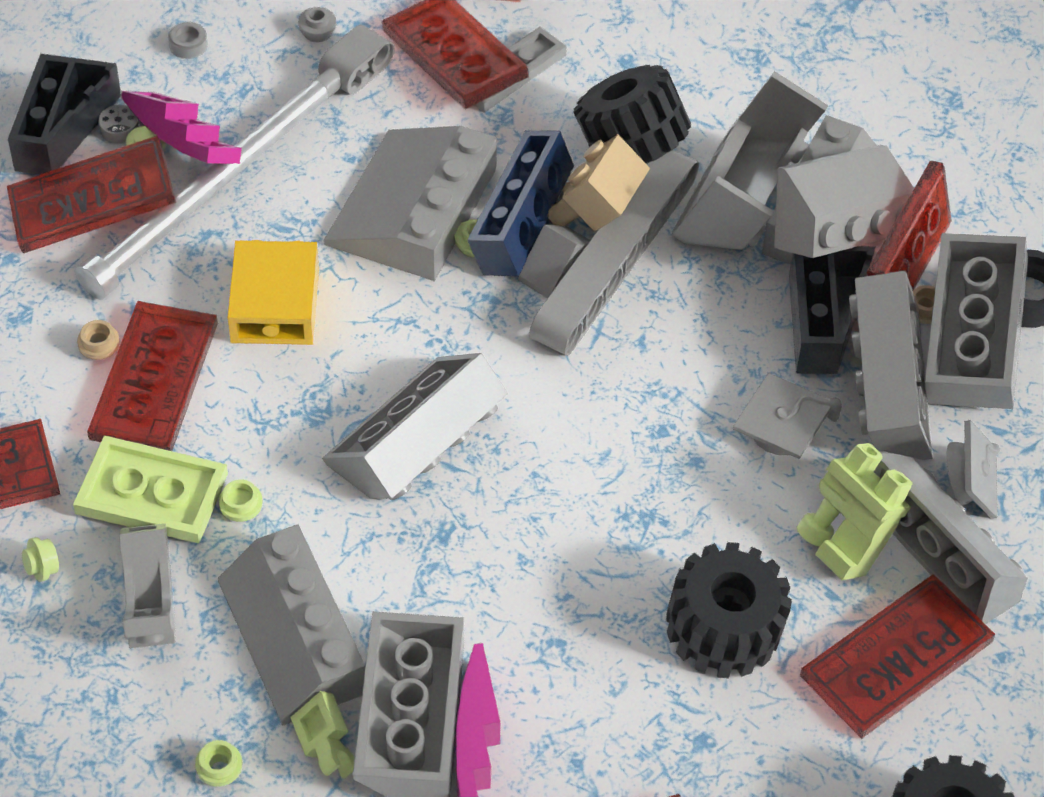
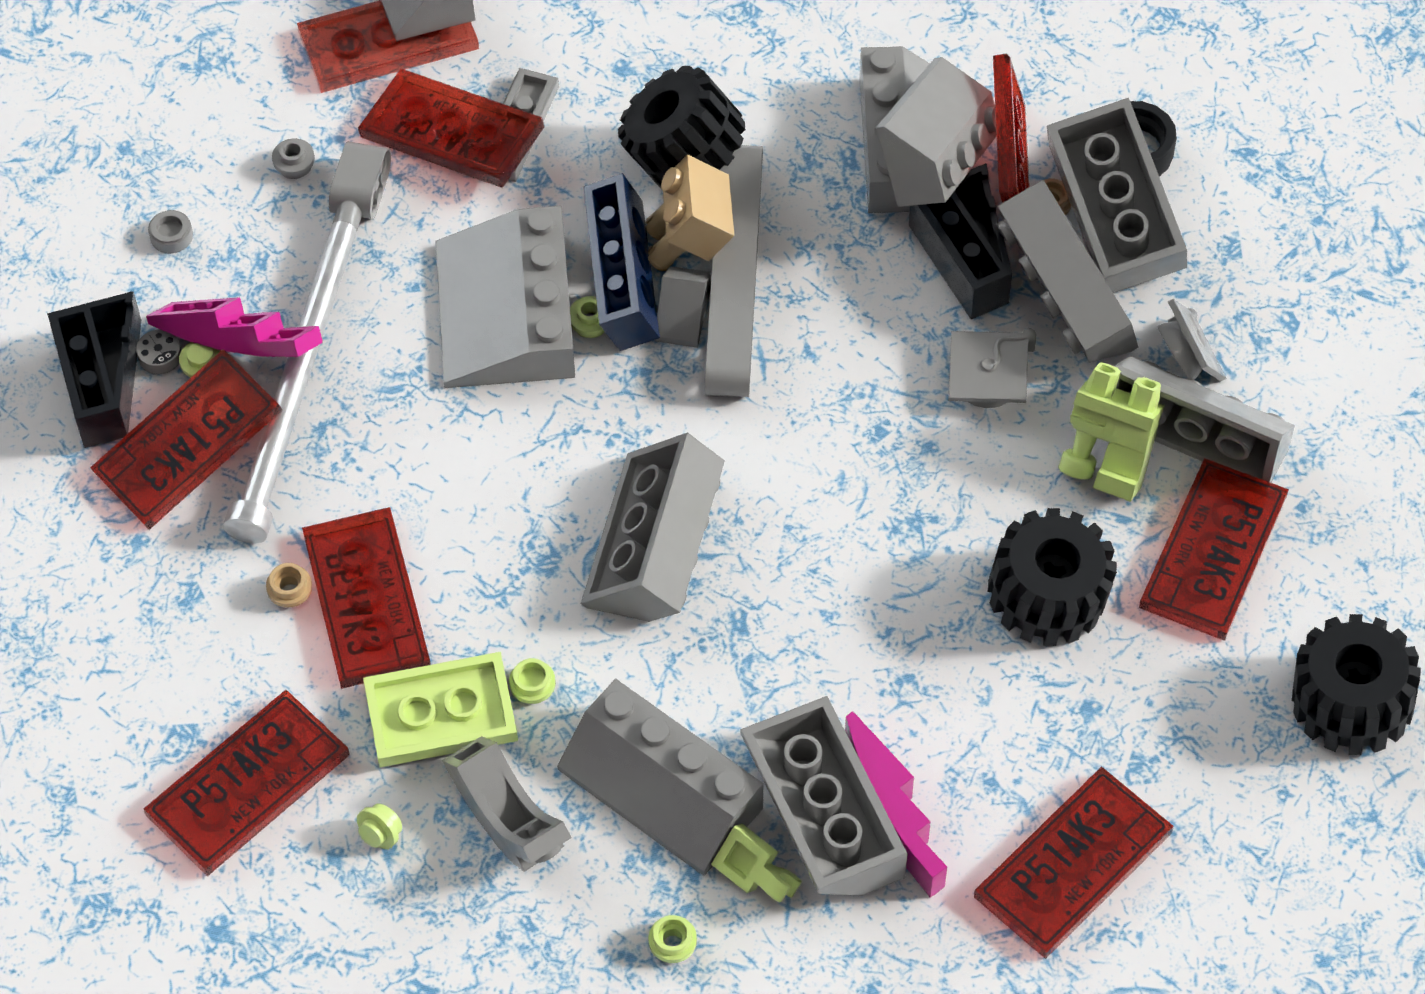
camera: 25 degrees left, 5 degrees up
yellow brick [227,240,319,345] -> none
light grey windscreen [671,71,828,250] -> none

